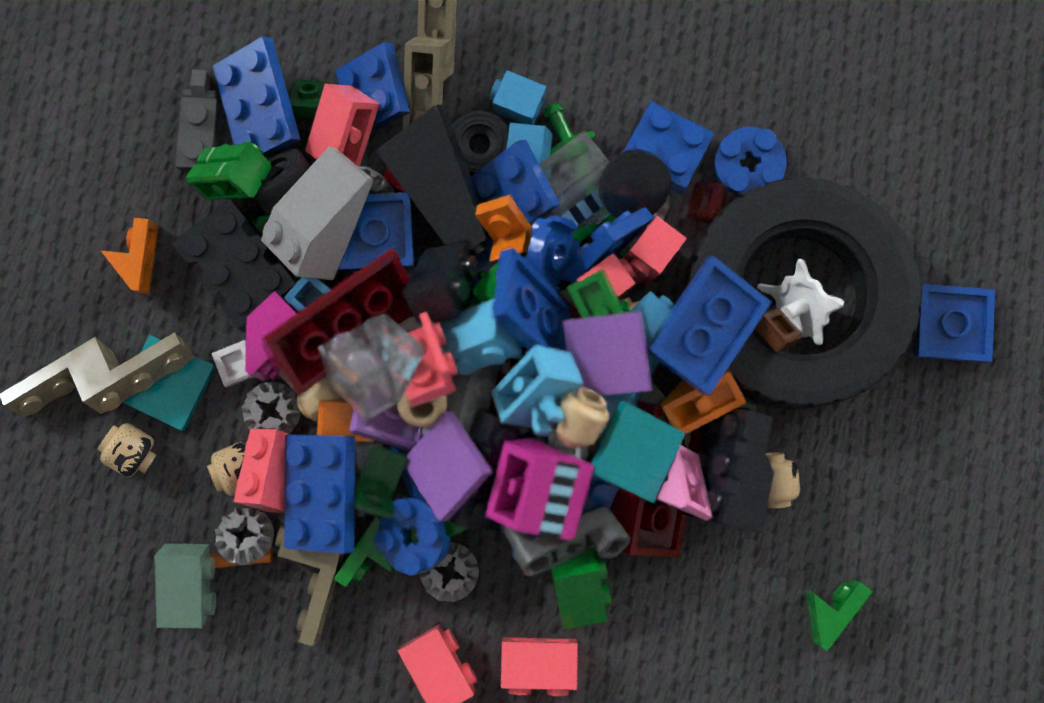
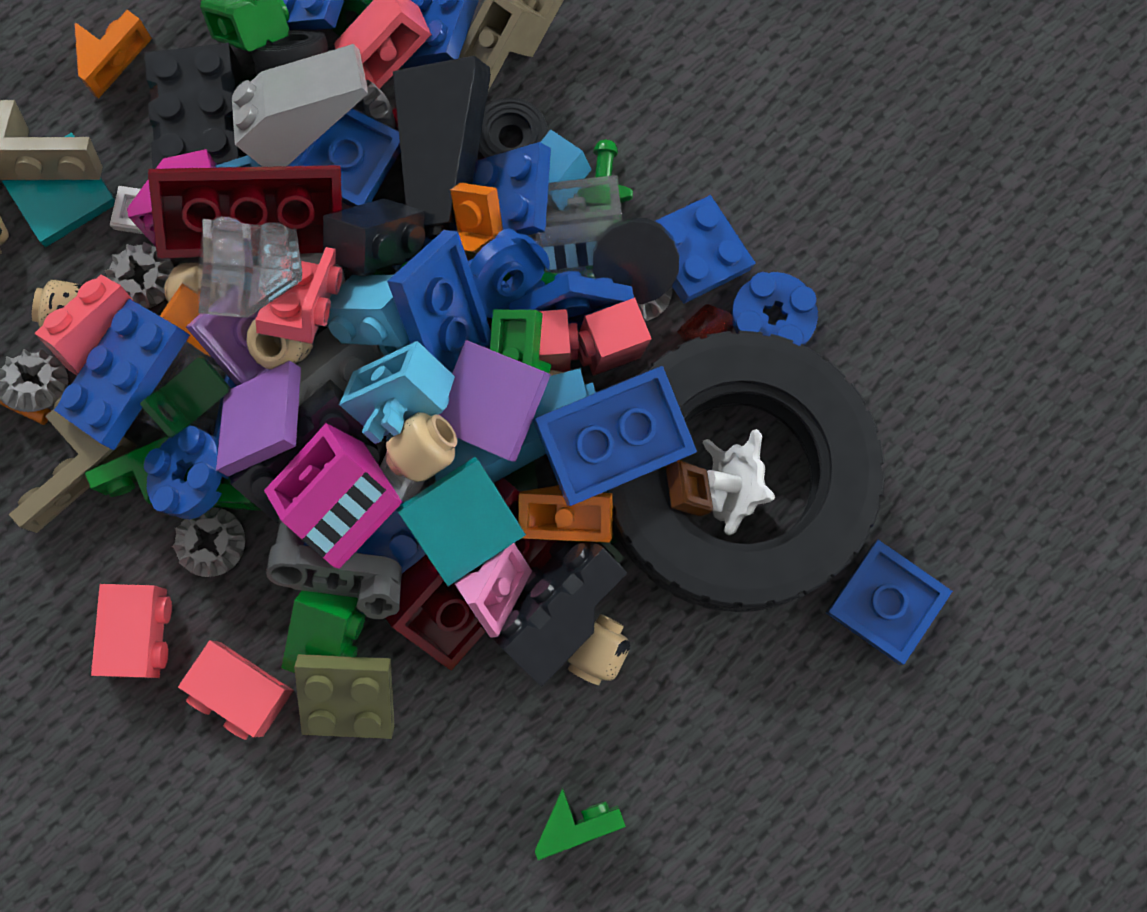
camera: 25 degrees right, 5 degrees down
dark azure brick [489,70,546,125] -> none
none -> olive plate [294,654,394,739]

